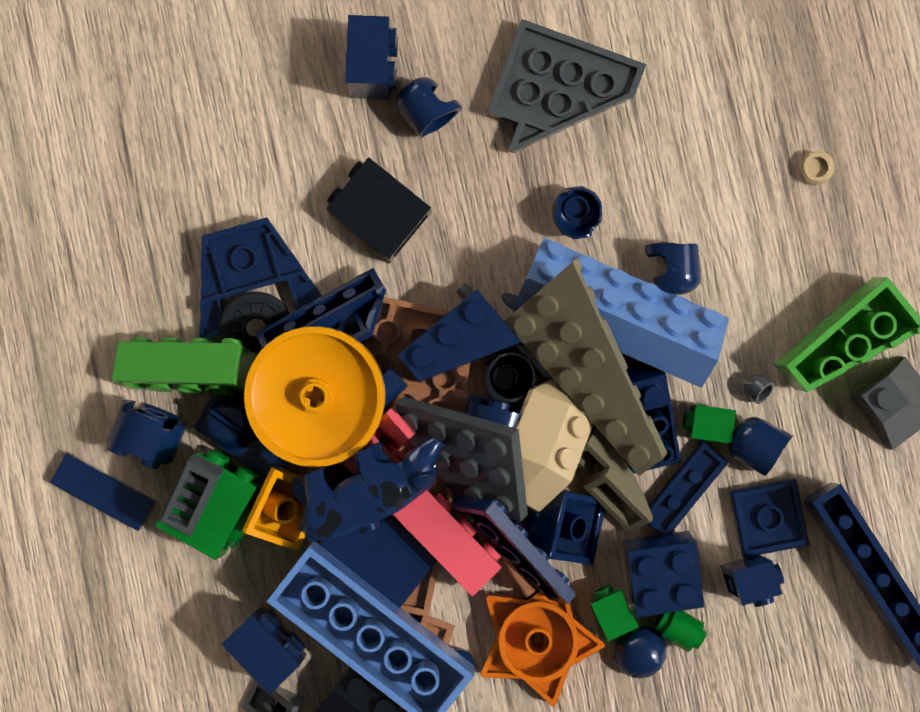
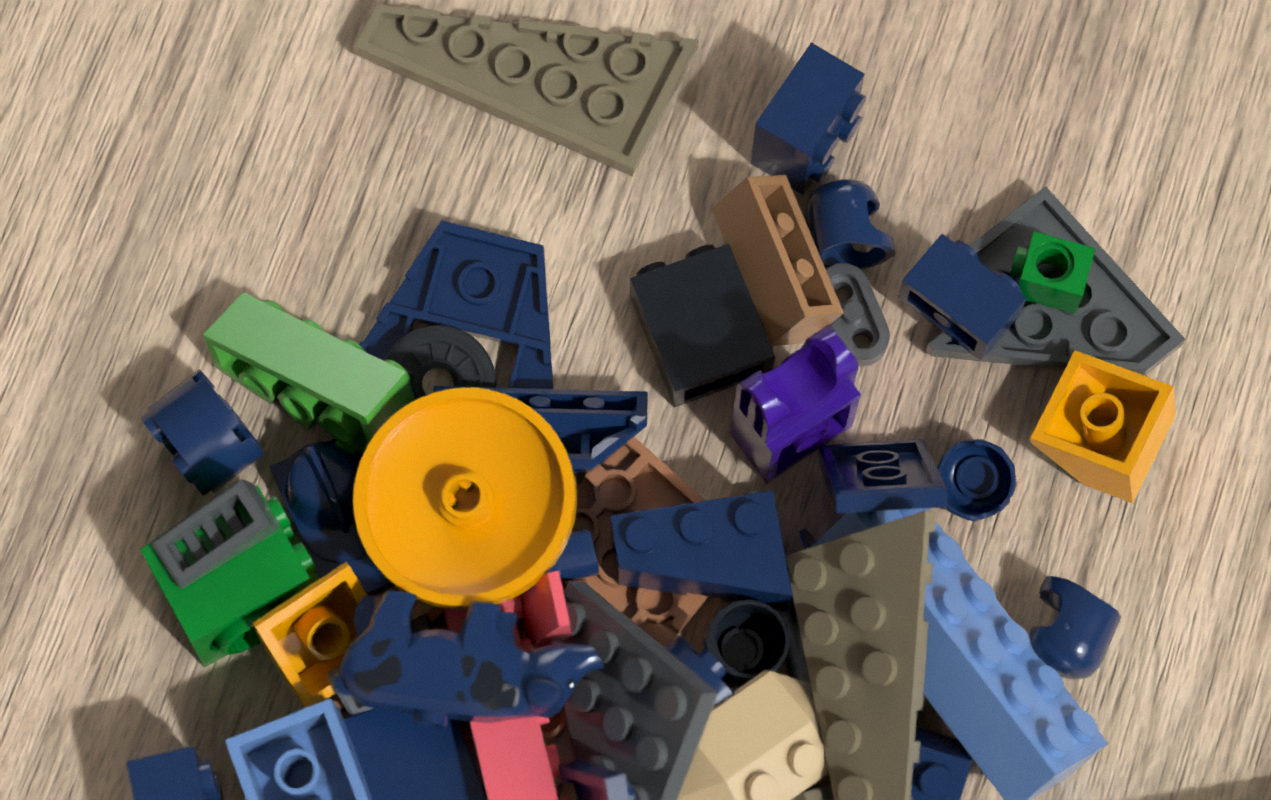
camera: 30 degrees right, 15 degrees down
dark blue tile [50,453,156,531] -> none
none -> dark tan wing [354,4,698,176]
none -> medium nougat brick [712,175,844,347]
none -> dark purple brick [730,325,861,484]
none -> dark blue tile [819,439,947,513]
none -> flat silver plate [826,263,890,366]
none -> dark blue brick [898,233,1027,361]
none -> green brick [1009,231,1096,314]
none -> light orange slope [1030,350,1176,503]

